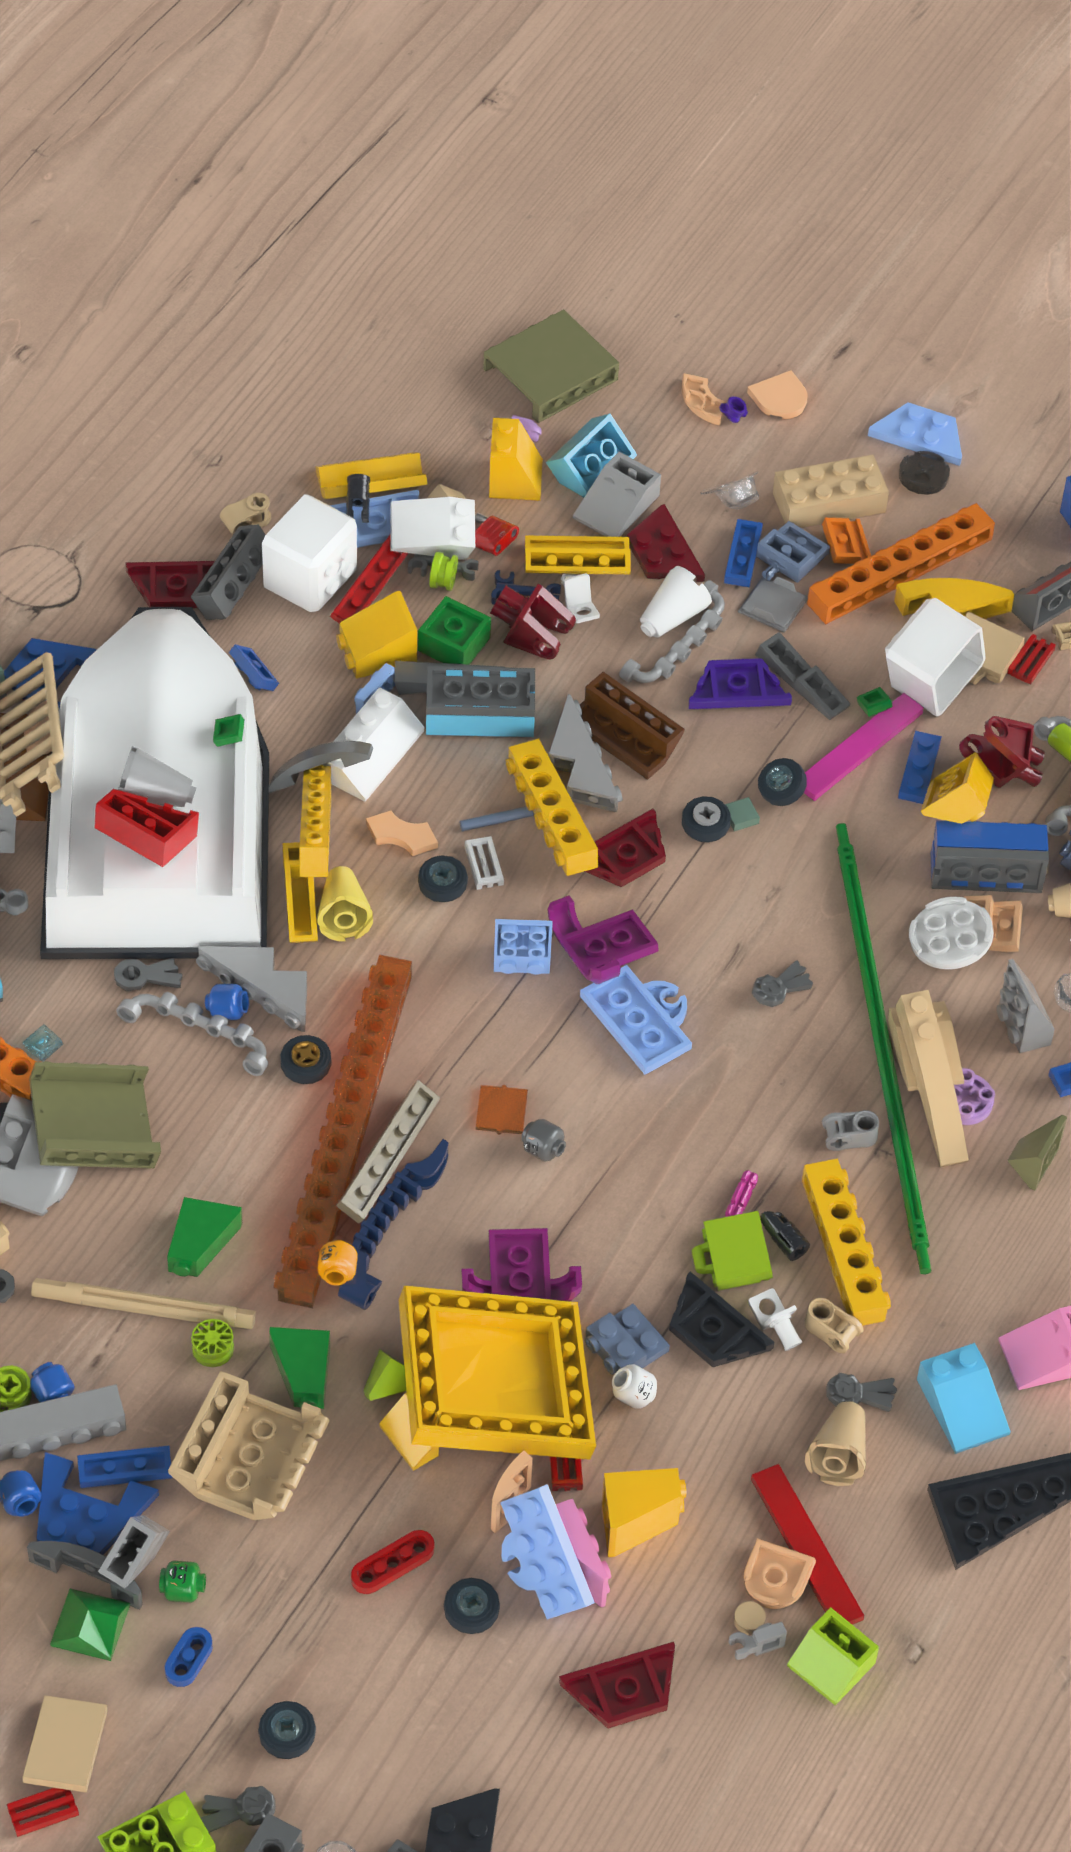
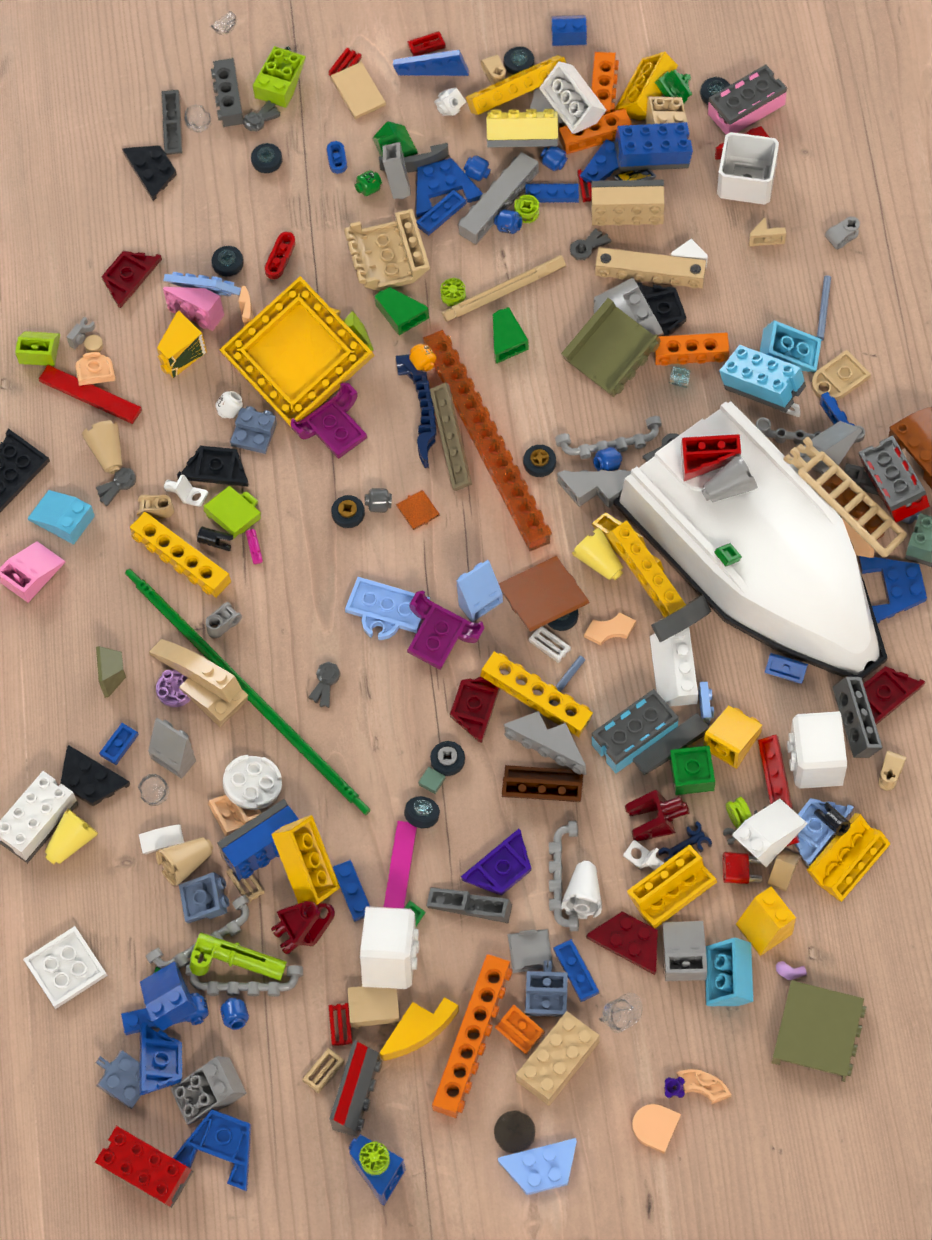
camera: 150 degrees right, 10 degrees up
none -> black wheel [331,495,365,528]
none -> dark orange piece [498,556,590,632]

